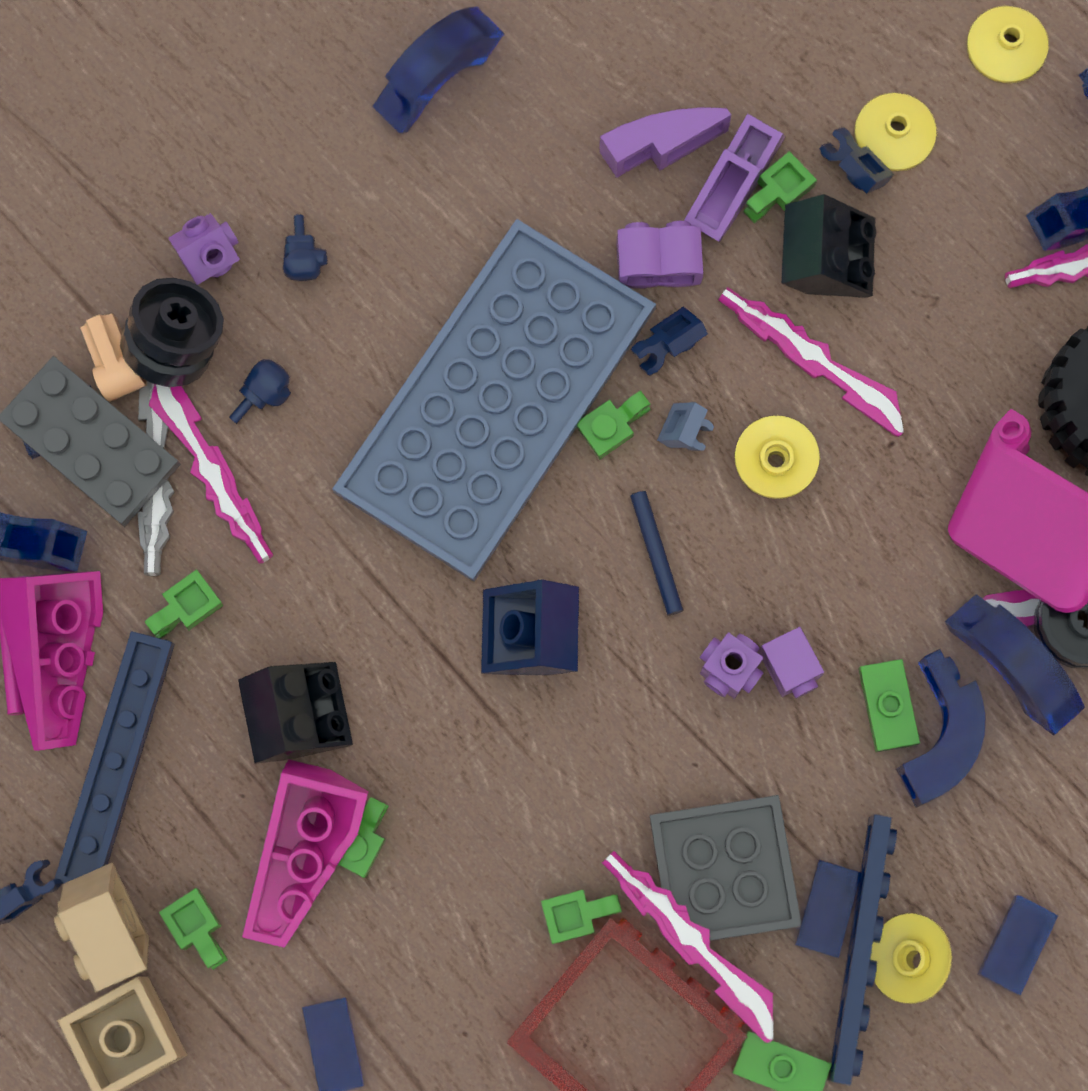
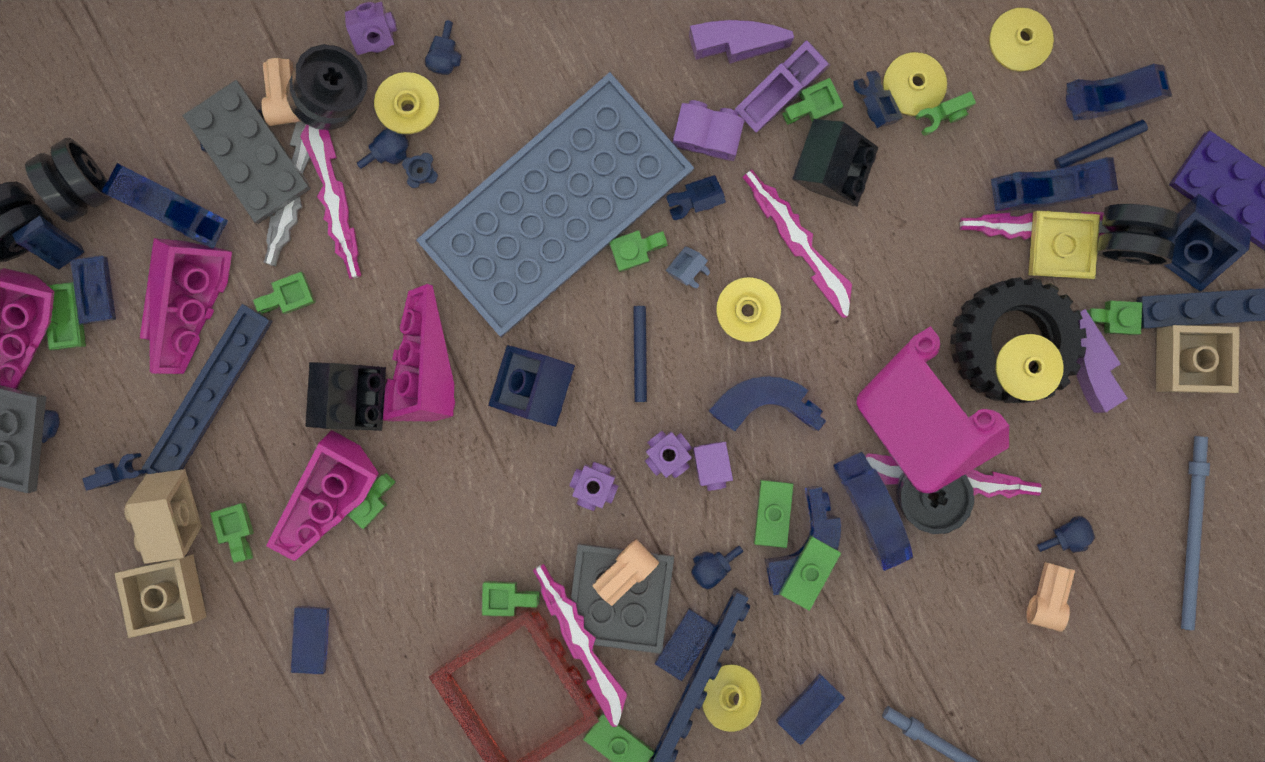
camera: 15 degrees right, 10 degrees up
none -> light yellow dish [374,72,439,134]
none -> dark pink wedge [383,284,455,422]
none -> dark blue plate [402,153,438,188]
none -> medium lavender brick [569,462,618,511]
none -> light nougat piece [592,539,659,606]
none -> dark blue piece [691,546,744,590]
none -> clear blue arch [707,376,826,432]
none -> bright green plate [779,536,841,611]
none -> bright green plate [915,92,976,135]

